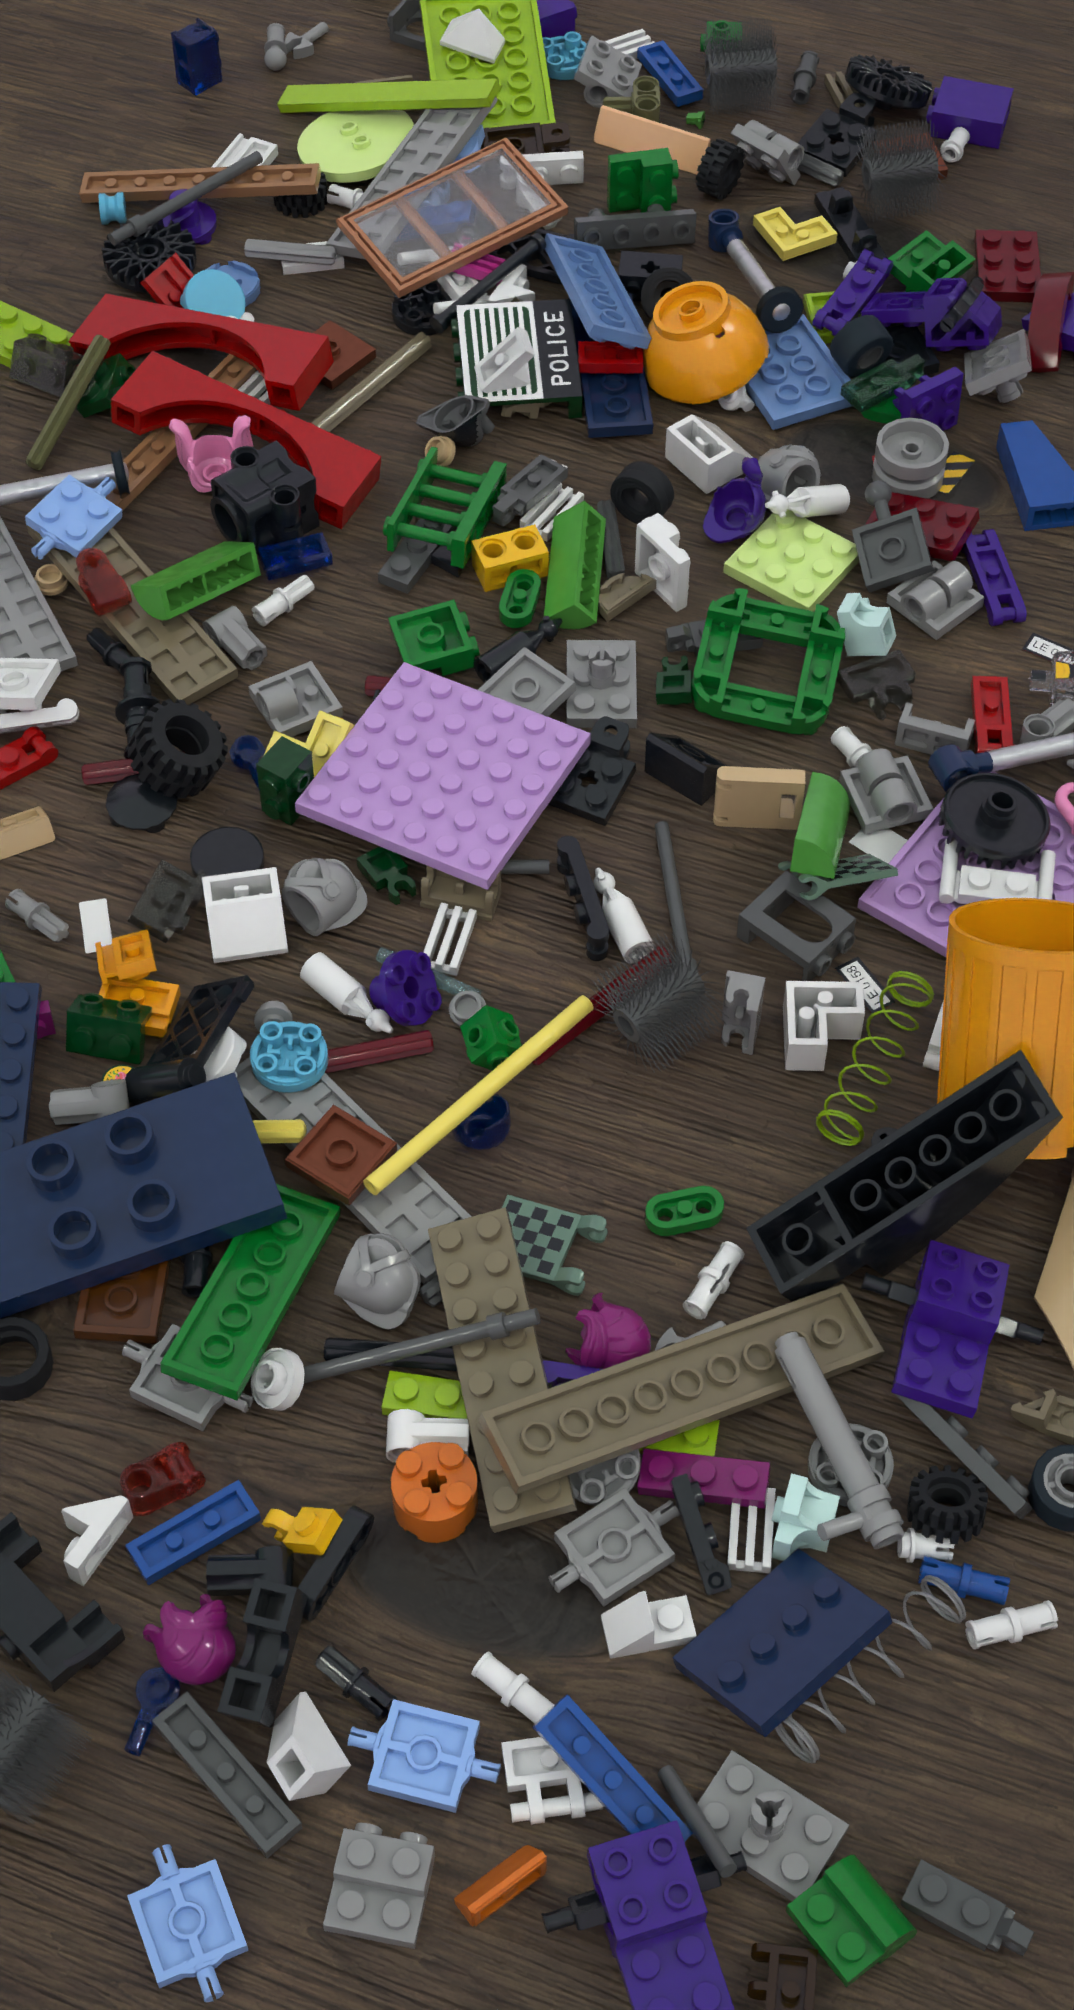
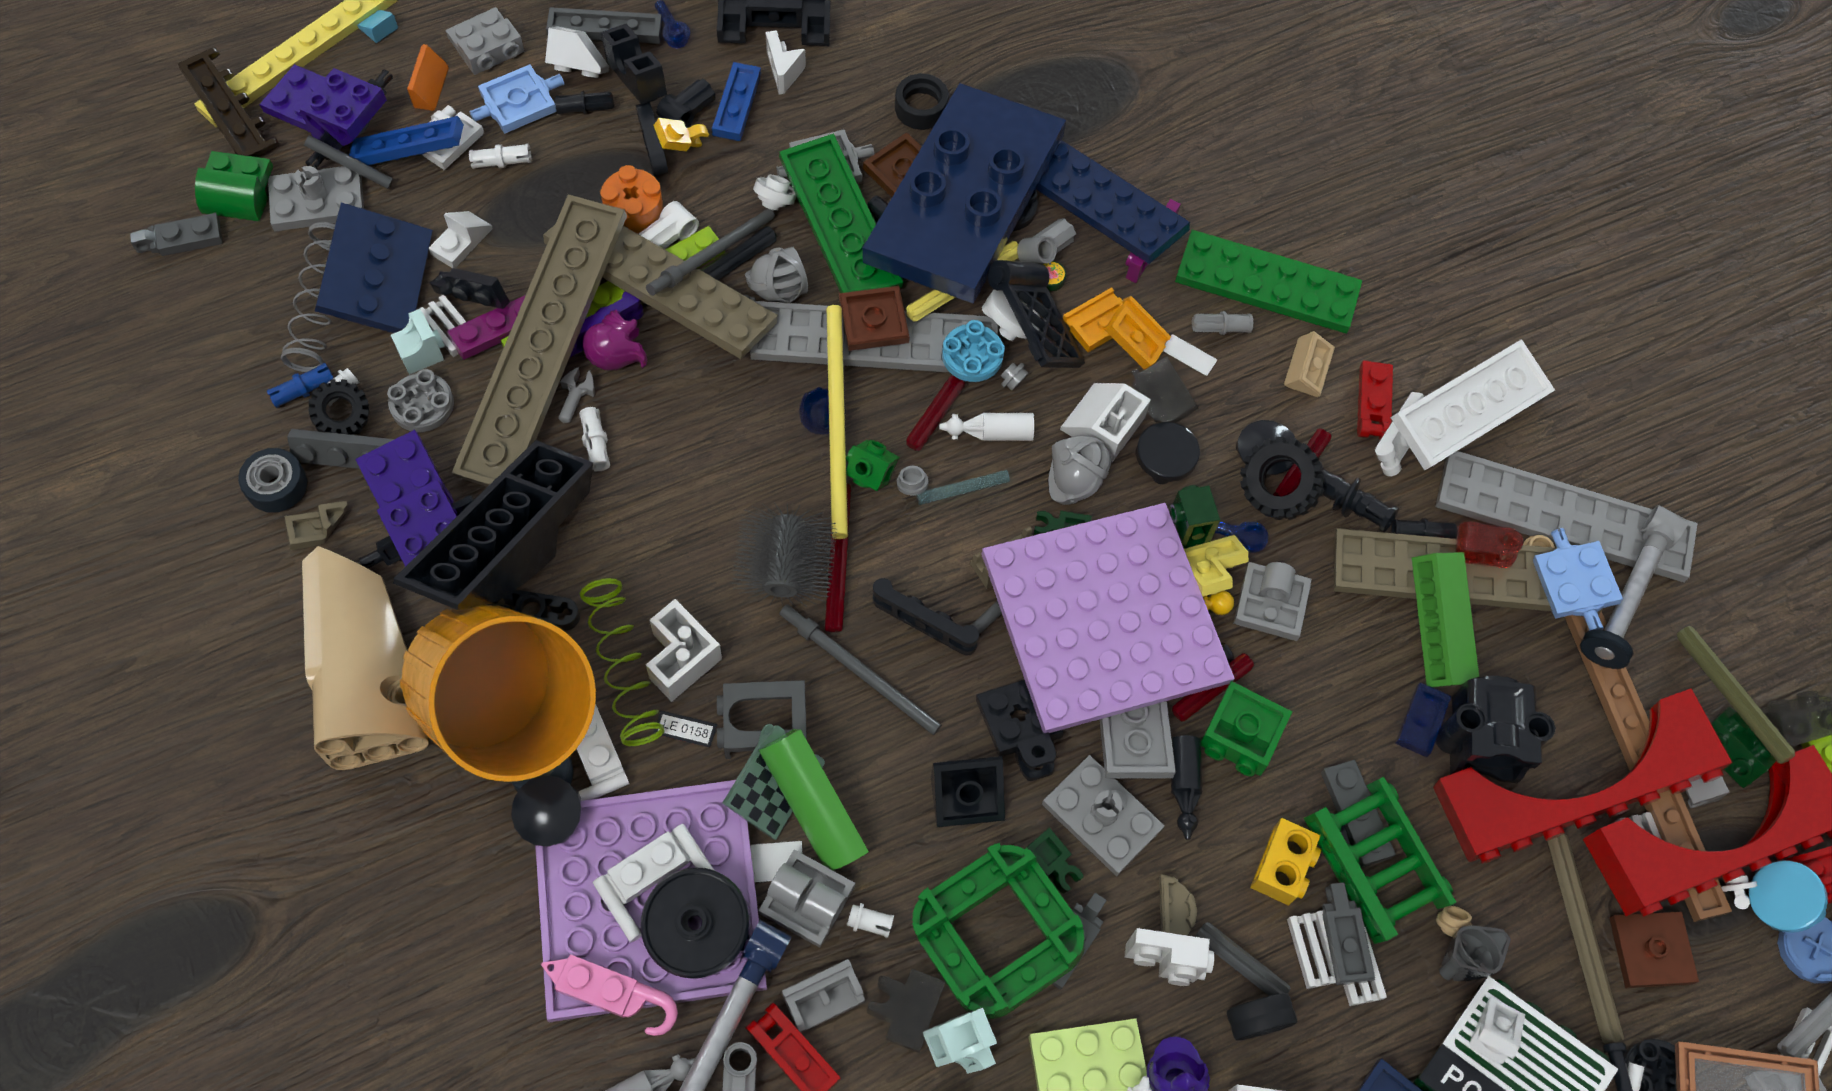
camera: 130 degrees right, 10 degrees up
dark green bracket [66,993,152,1064] -> none
clear red piece [120,1442,206,1516] -> none
magenta hair [143,1594,236,1685] -> none
bright pink hair [169,415,253,493] -> none
light grey piece [202,606,267,670] -> none
white axle [251,575,315,627] -> none
dark purple plate [369,950,442,1026] -> none
white tile [424,903,477,976] -> none
green plate [499,569,541,628] -> none
sand green flag [502,1195,608,1296] -> none
bright green brick [544,501,606,629] -> none
light grey plate [548,1488,680,1607] -> none
white wheel [593,868,654,964] -> none
green plate [645,1186,724,1236] -> none
tan container [713,766,805,830] -> none
light grey hinge [721,970,766,1055] -> none
light grey cylinder [775,1332,905,1549] -> none
white pin [965,1600,1058,1649] -> none

